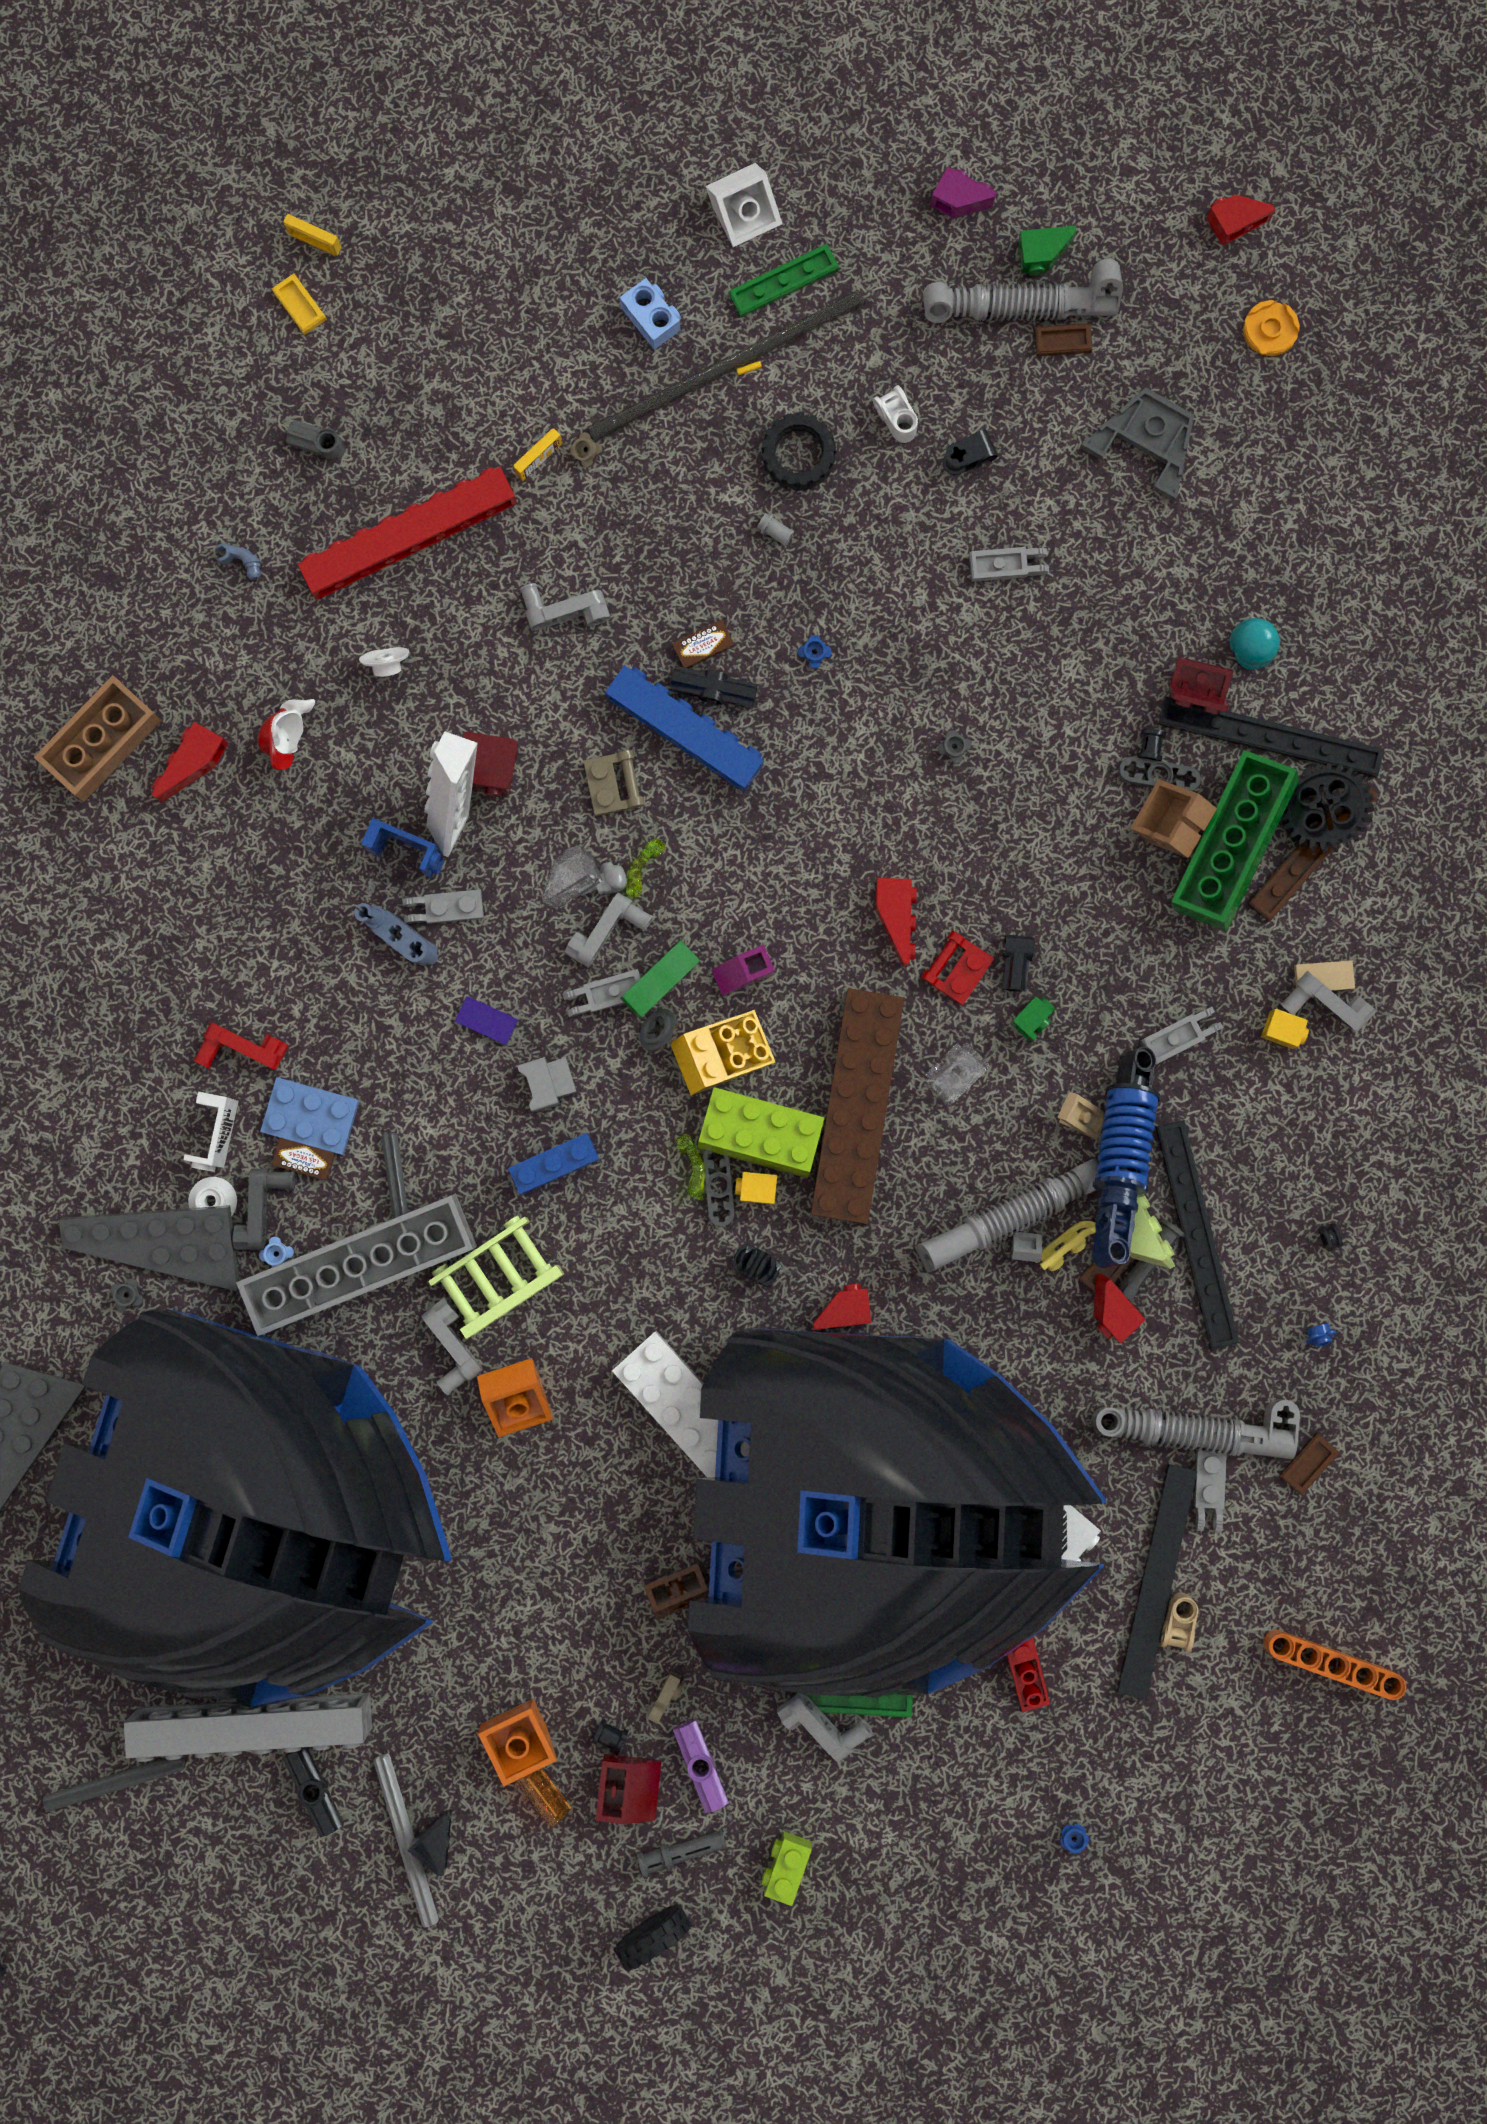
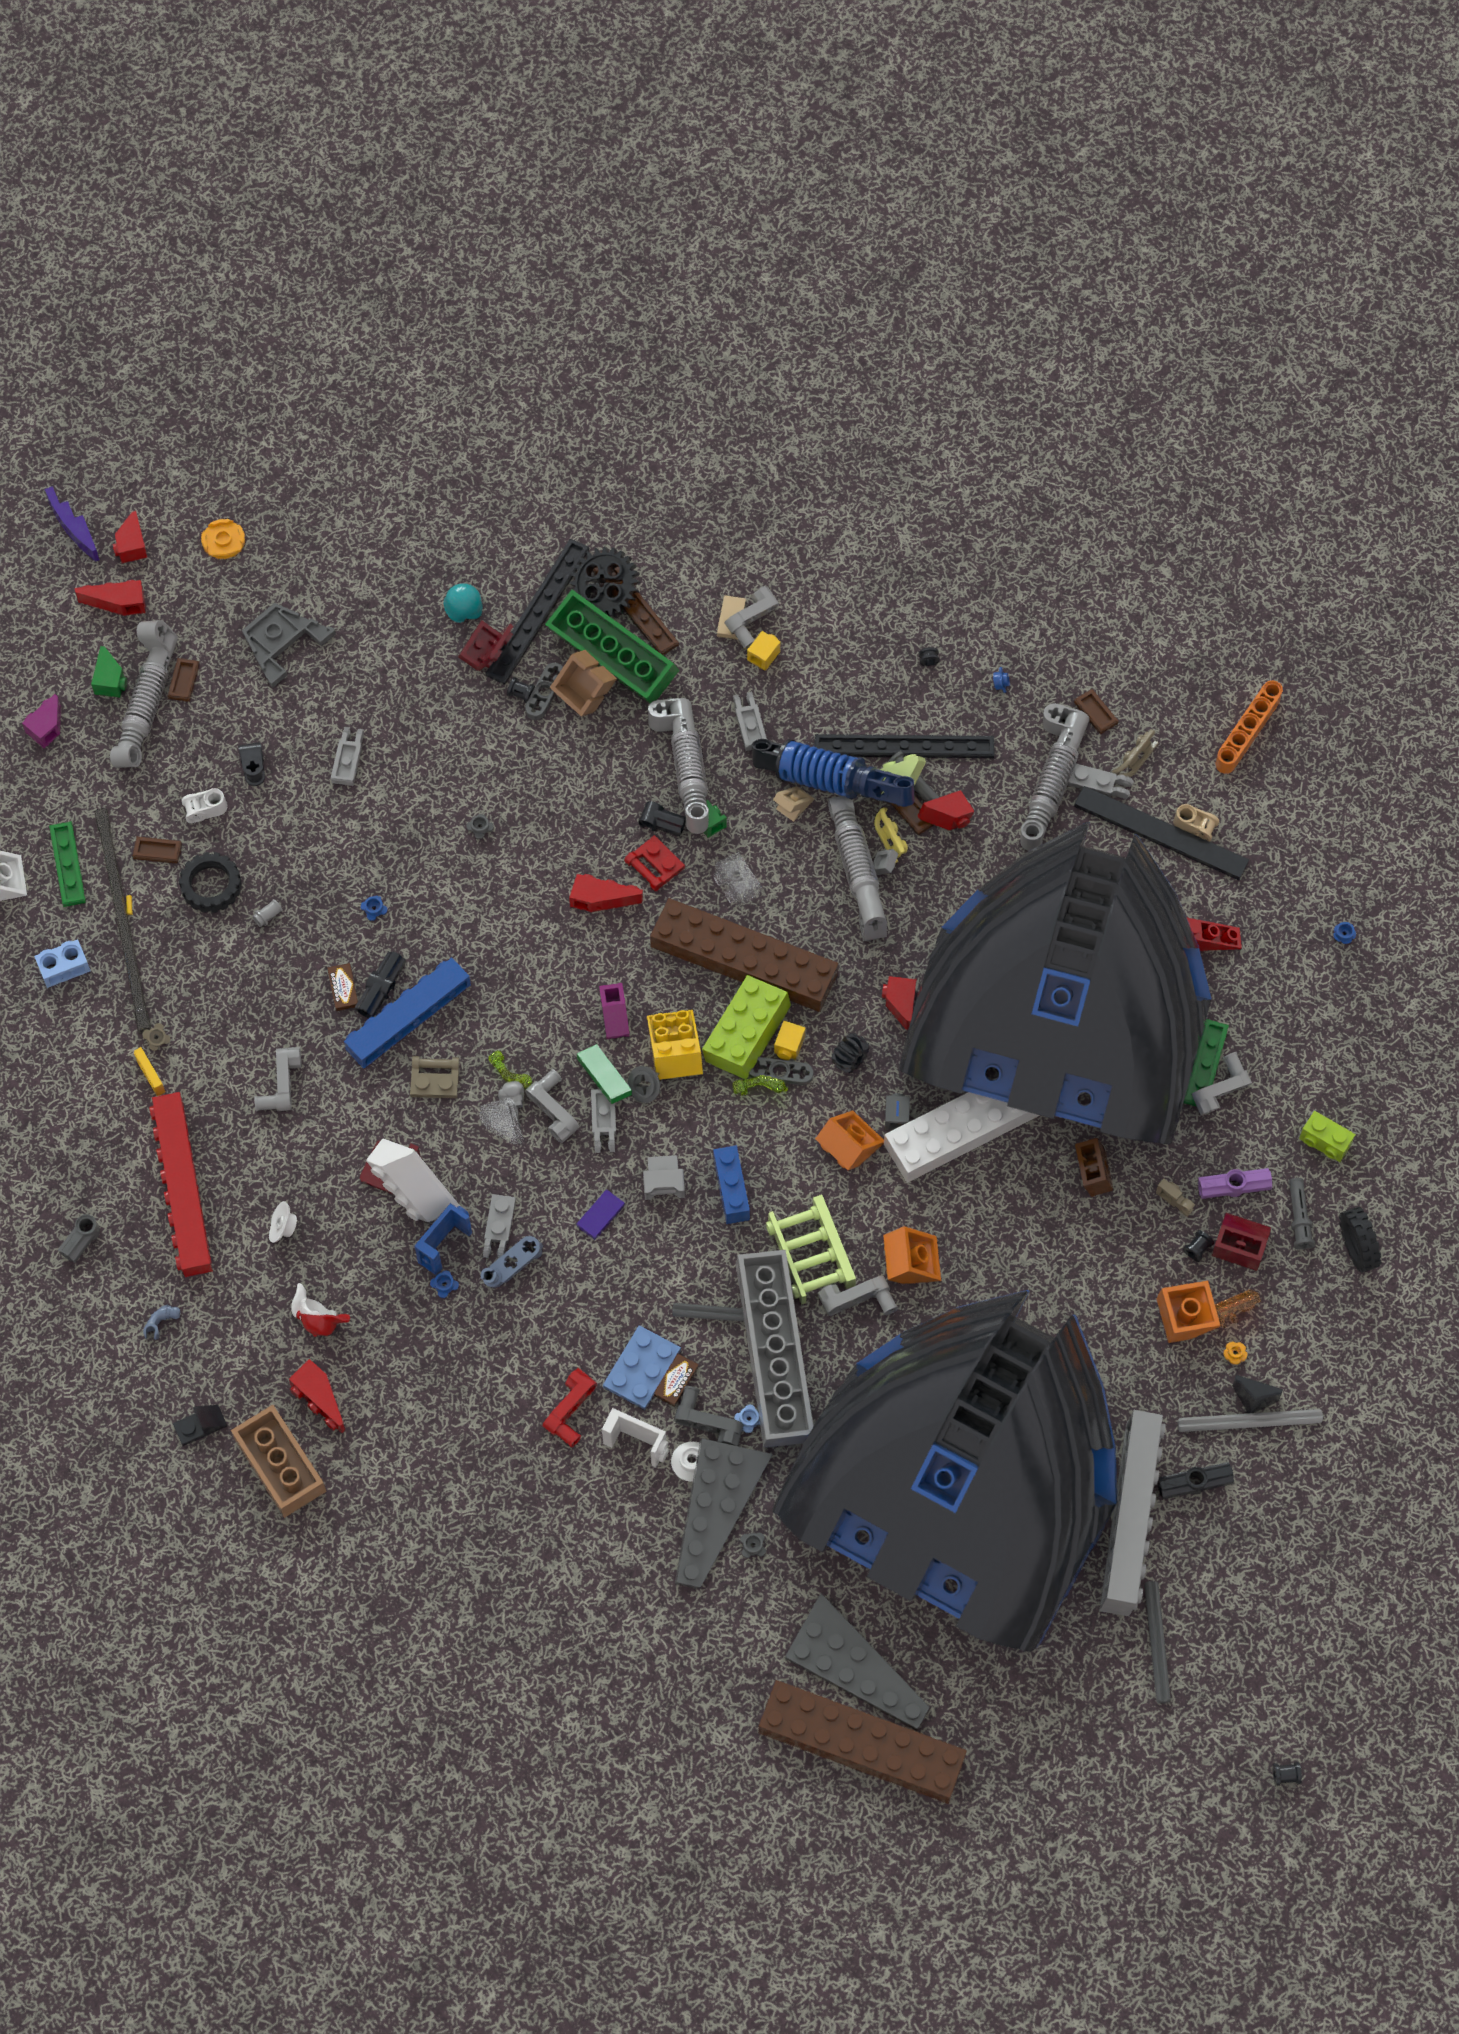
camera: 75 degrees left, 20 degrees down
none -> dark purple slope [44,486,99,562]
none -> red slope [75,580,146,616]
none -> reddish brown tile [132,836,182,864]
none -> black slope [172,1405,227,1446]
none -> blue plate [430,1271,459,1298]
none -> light grey piece [648,698,709,834]
none -> orange slope [815,1110,884,1170]
none -> dark grey brick [885,1093,910,1130]
none -> dark tan piece [1112,729,1159,777]
none -> light orange plate [1223,1342,1248,1364]

